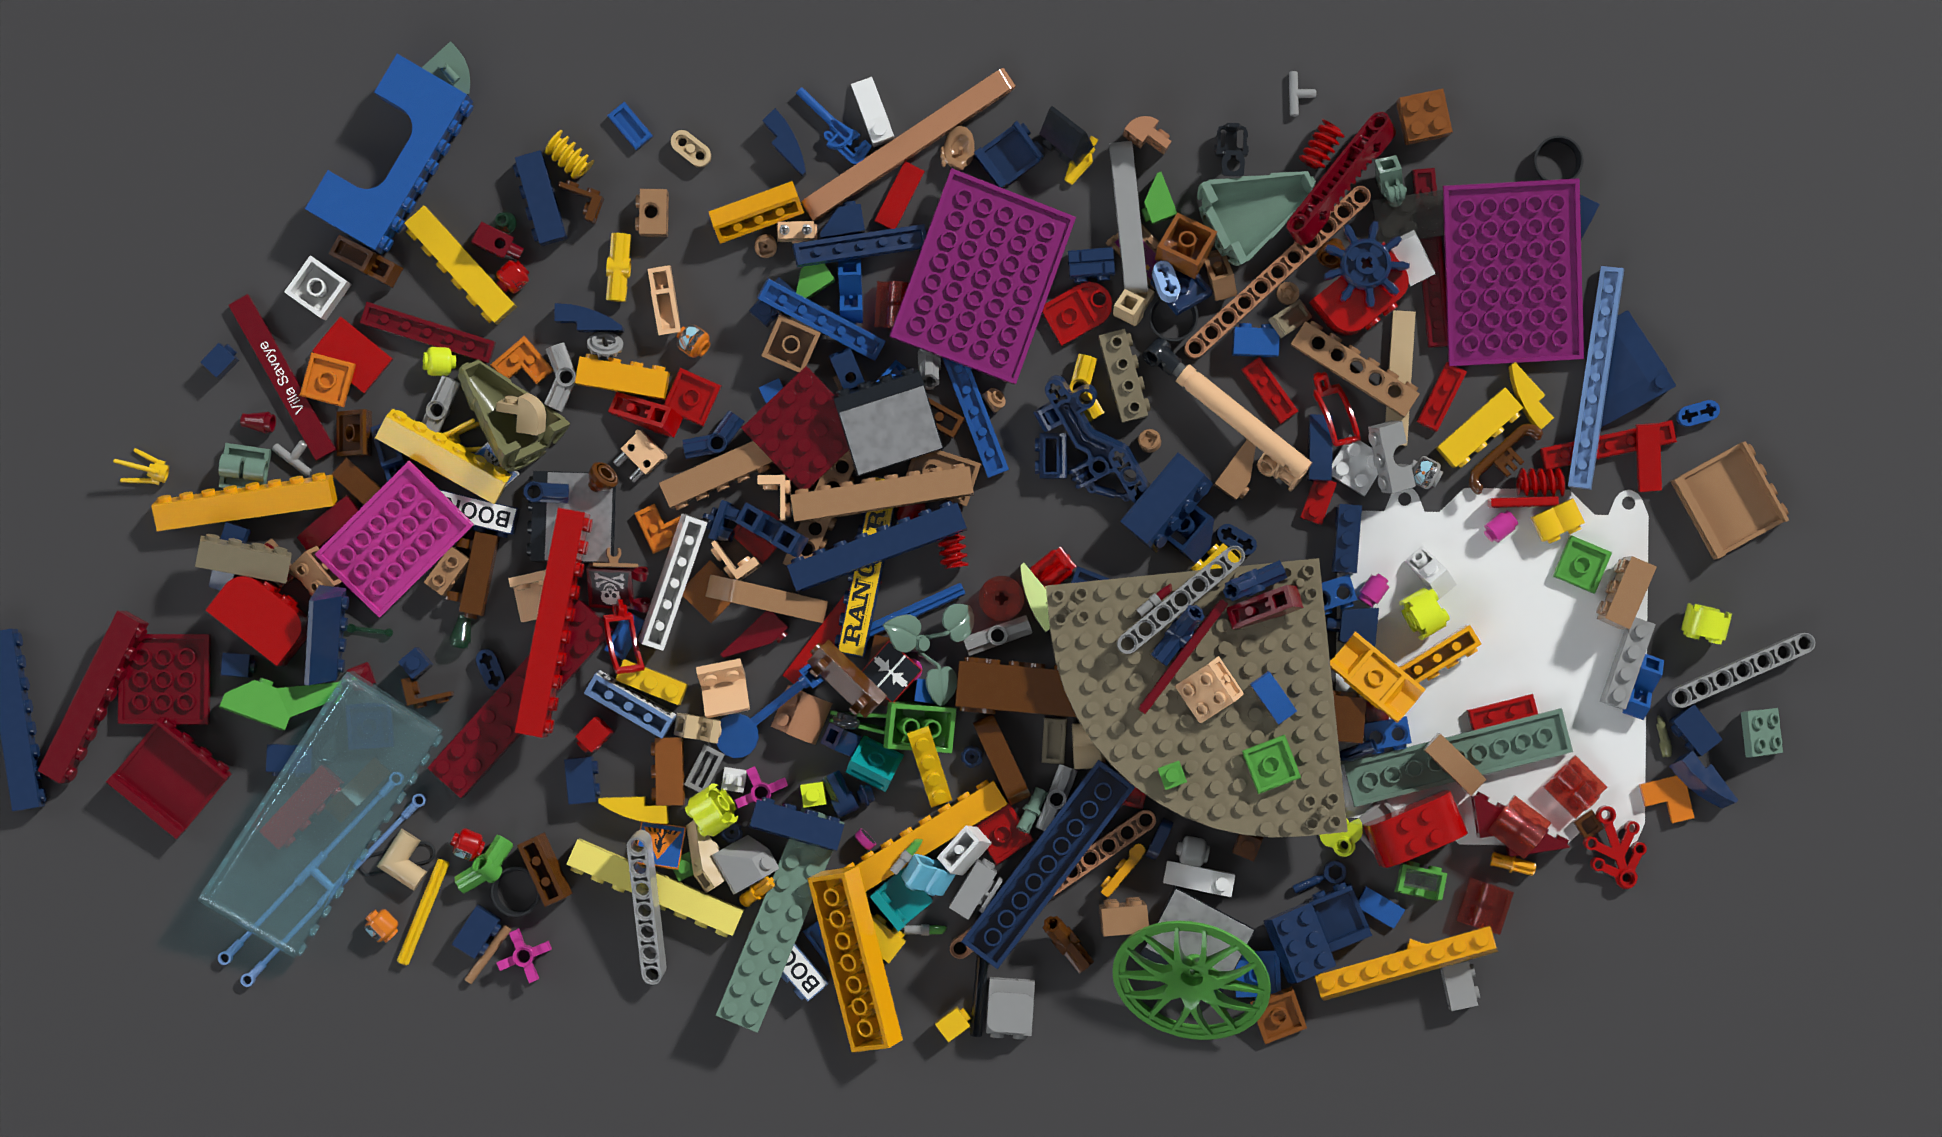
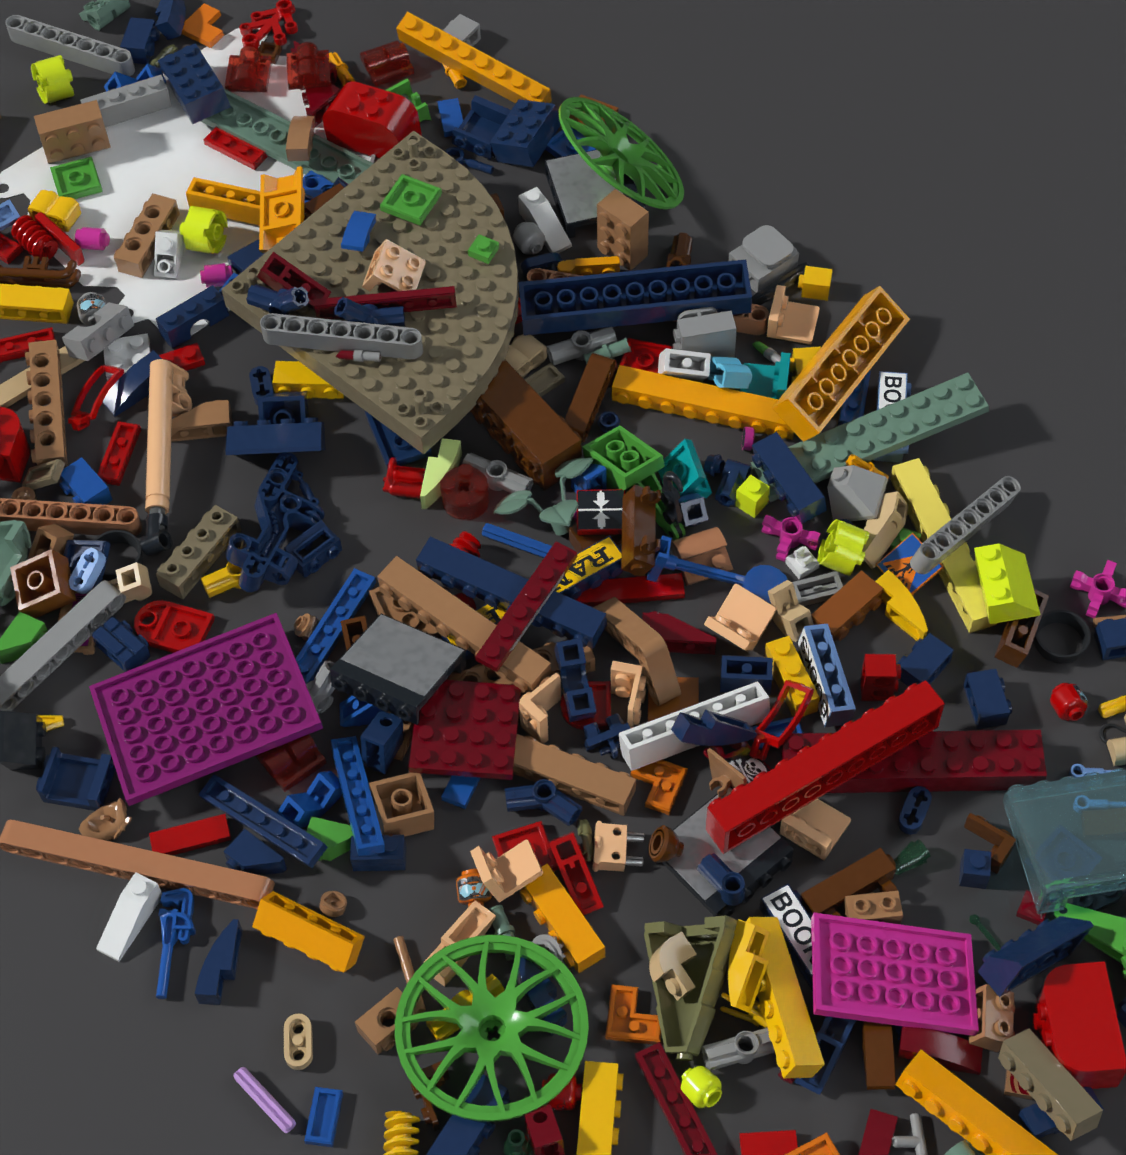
camera: 130 degrees left, 30 degrees down
reddish brown slope [337,409,372,456] -> none
bright green piece [455,835,513,893] -> none
light grey piece [544,342,576,412] -> none
light nougat piece [777,221,817,244] -> none
light grey piece [890,839,923,875] -> none
yellow plate [907,726,952,808] -> none
medium nougat tile [1138,429,1161,453] -> none
none -> medium nougat brick [114,193,180,278]
none -> dark blue brick [158,43,231,125]
none -> lavender axle [233,1067,296,1133]
none -> medium nougat bar [393,936,426,1013]
none -> bright green wheel [395,935,589,1122]
none -> light nougat bracket [470,839,543,903]
none -> dark red plate [475,541,578,672]
none -> sand green pin [488,905,515,961]
none -> olive piece [577,819,594,861]
none -> dark blue slope [671,709,757,746]
none -> dark blue brick [720,655,773,695]
none -> yellow slope [728,919,770,1013]
none -> light nougat bracket [767,285,820,344]
none -> dark blue brick [963,669,1012,729]
none -> neon yellow slope [974,543,1040,624]

